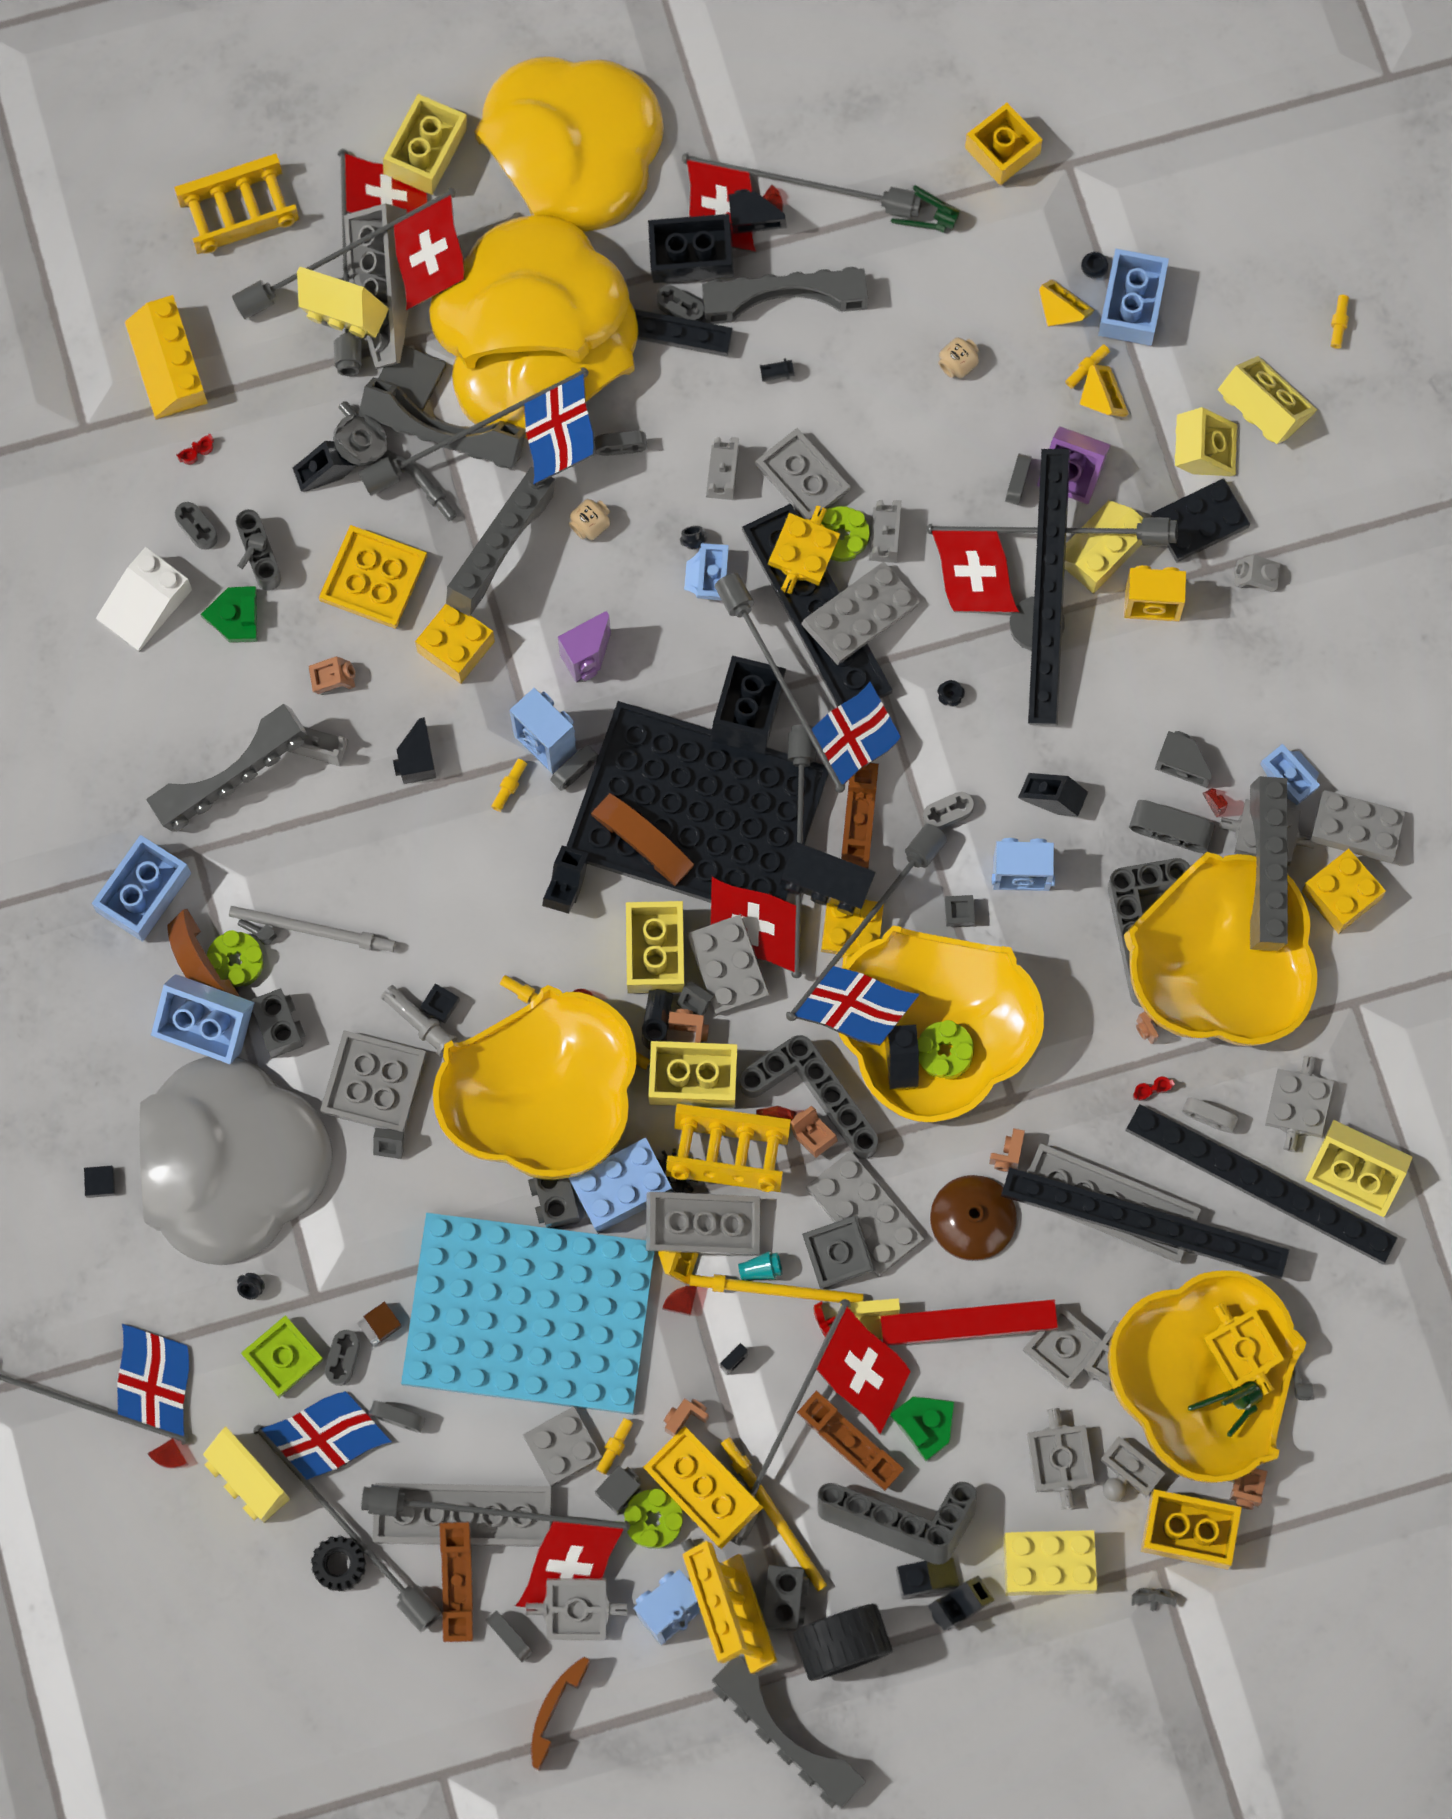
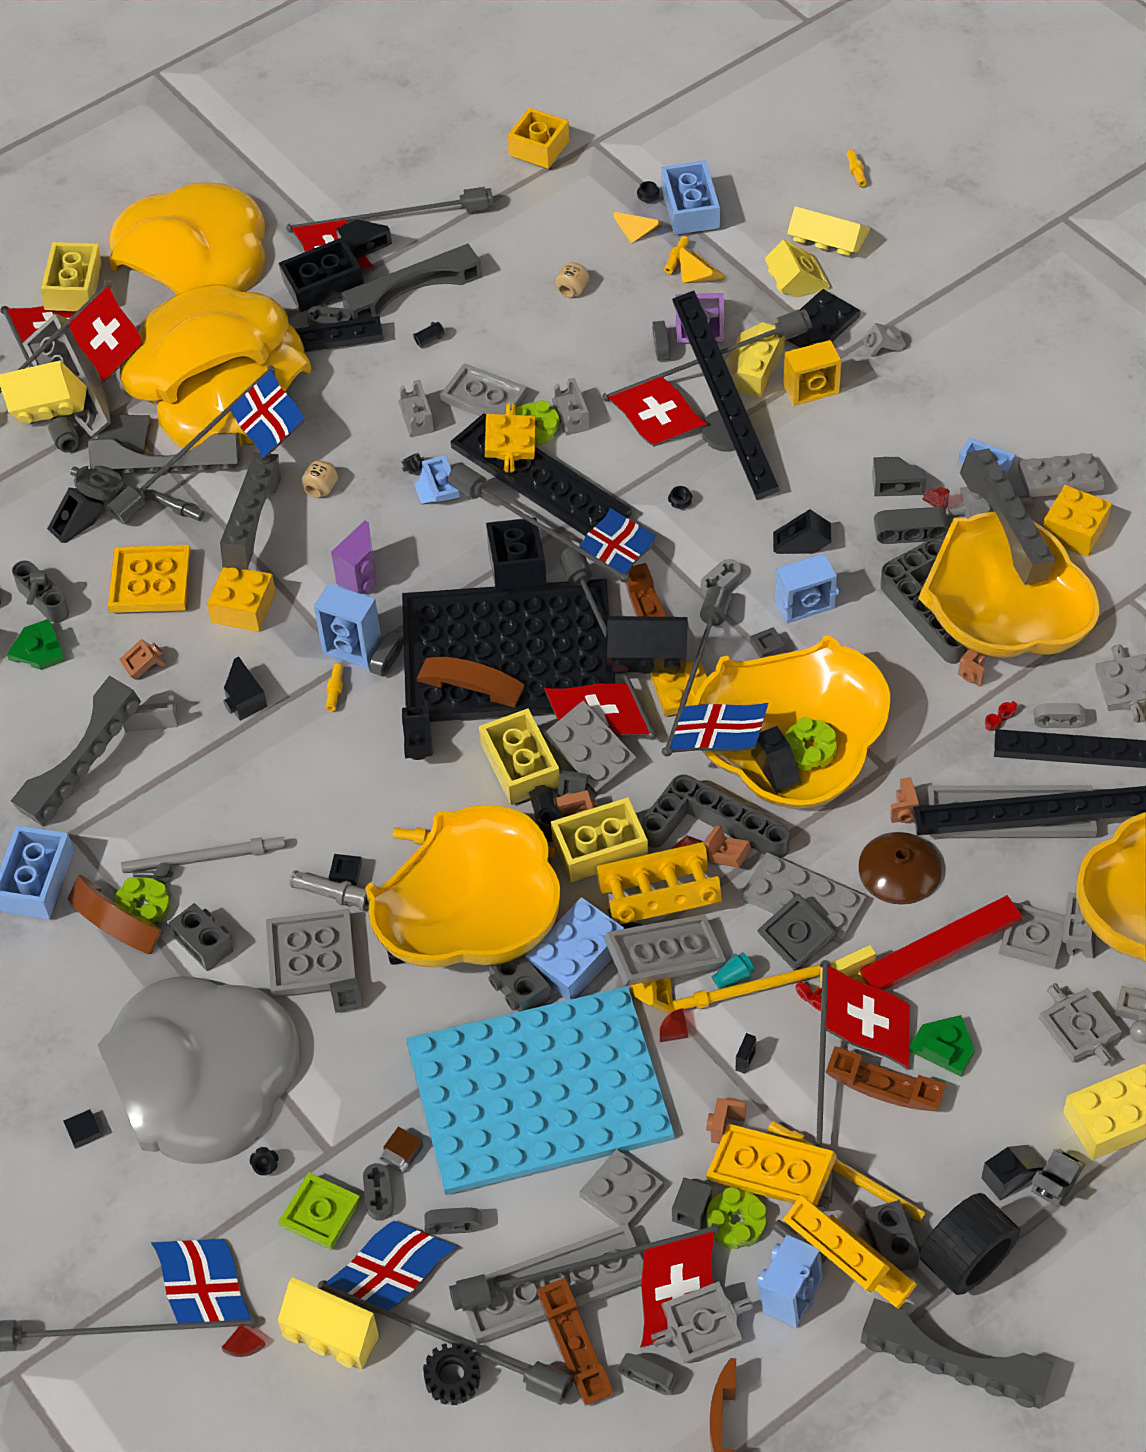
camera: 20 degrees left, 20 degrees down
light blue brick [151,974,254,1064] -> none
dark grey beam [594,431,647,456] -> none
yellow bar [596,1418,634,1475] -> none
light grey plate [802,561,920,665] -> none
dark grey beam [817,1482,976,1564] -> none
dark green plant [891,185,960,233] -> none

